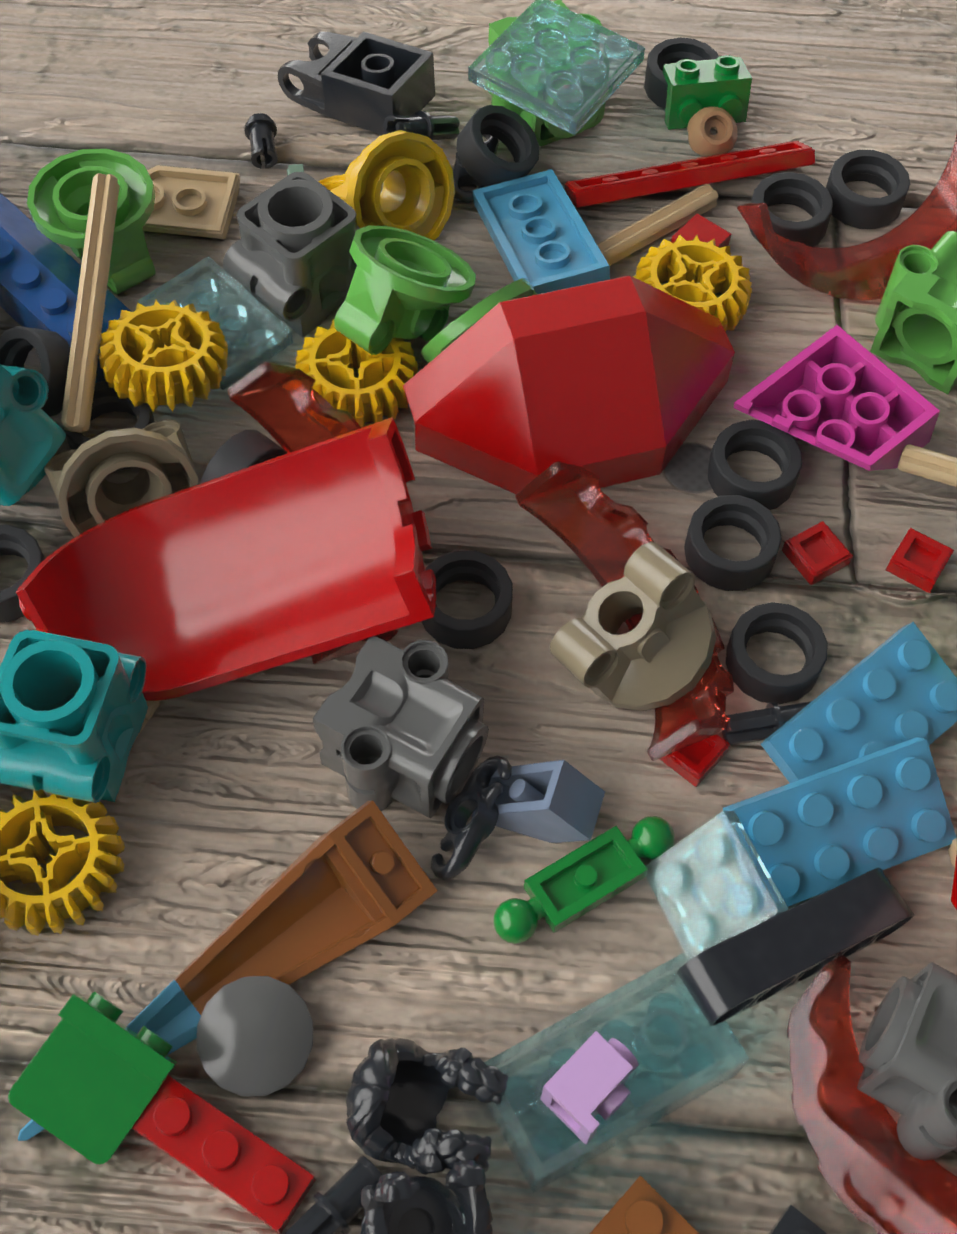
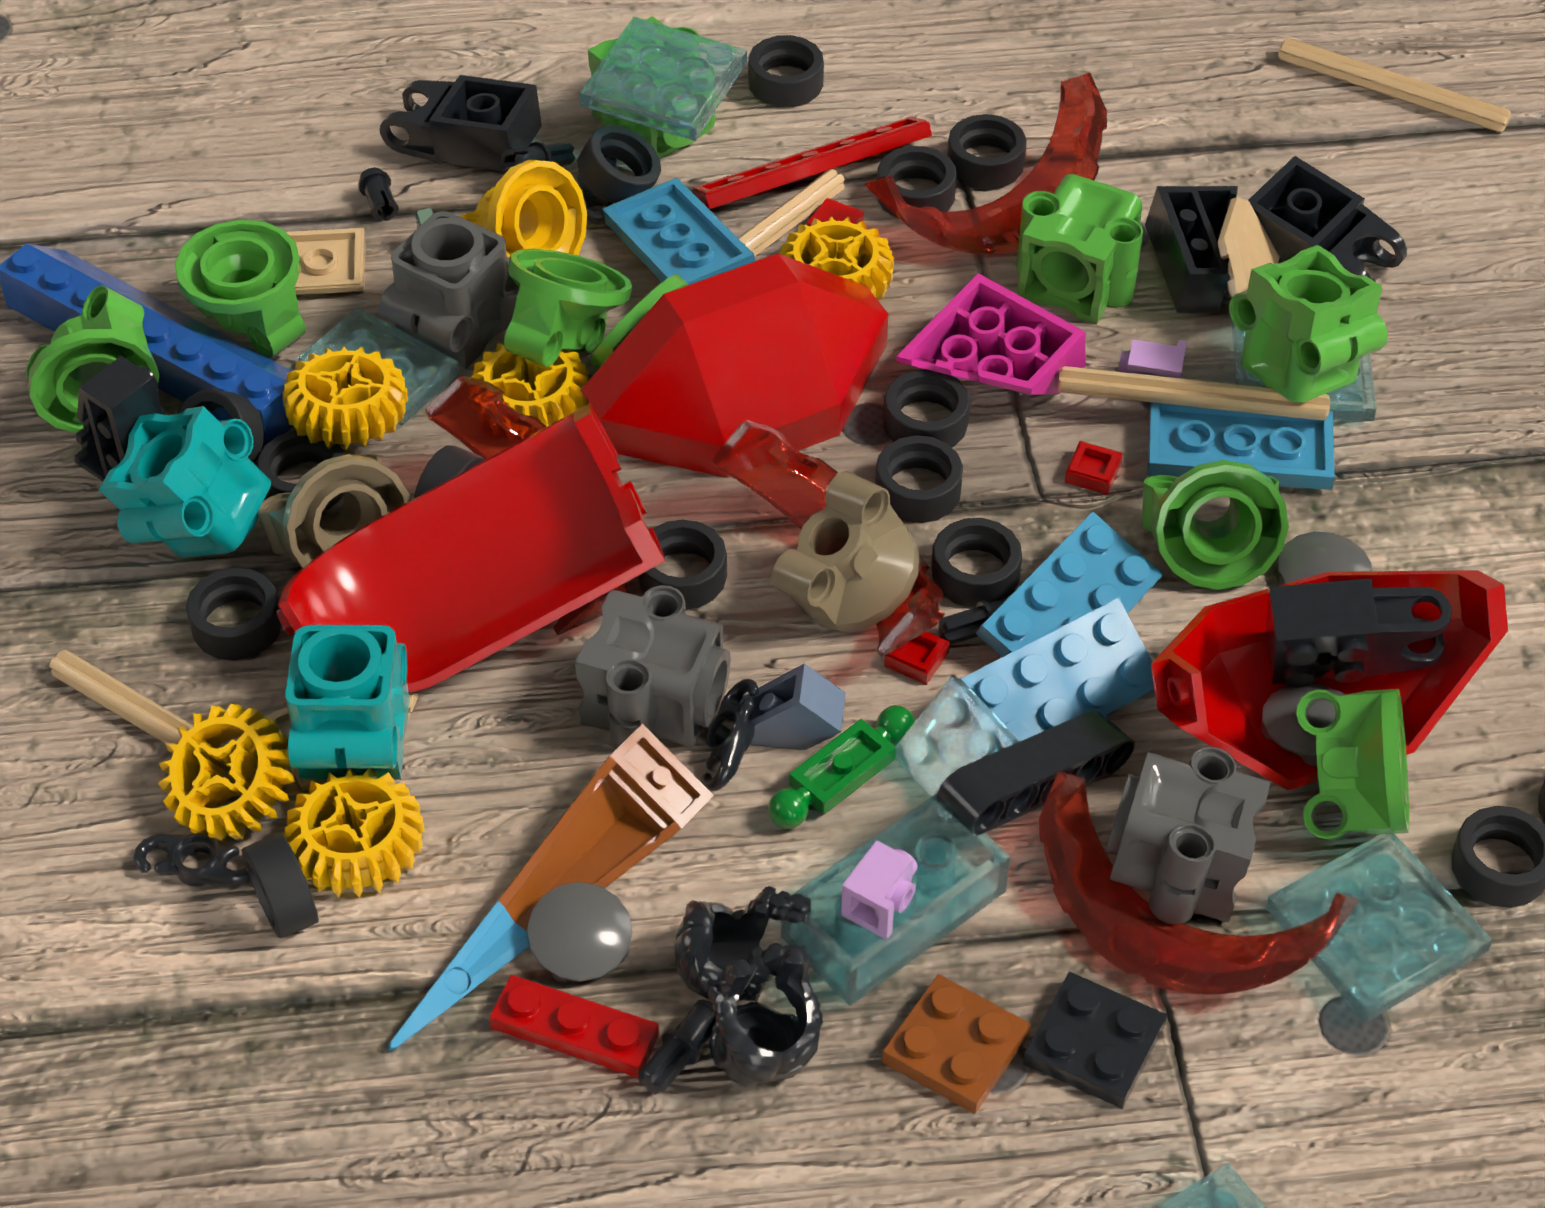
camera: 10 degrees left, 10 degrees down
green bracket [8,991,177,1165] -> none
tan axle [61,173,120,433] -> none
green bracket [663,55,752,130] -> none
medium nougat plate [687,107,738,157] -> none
red tile [781,521,853,585] -> none

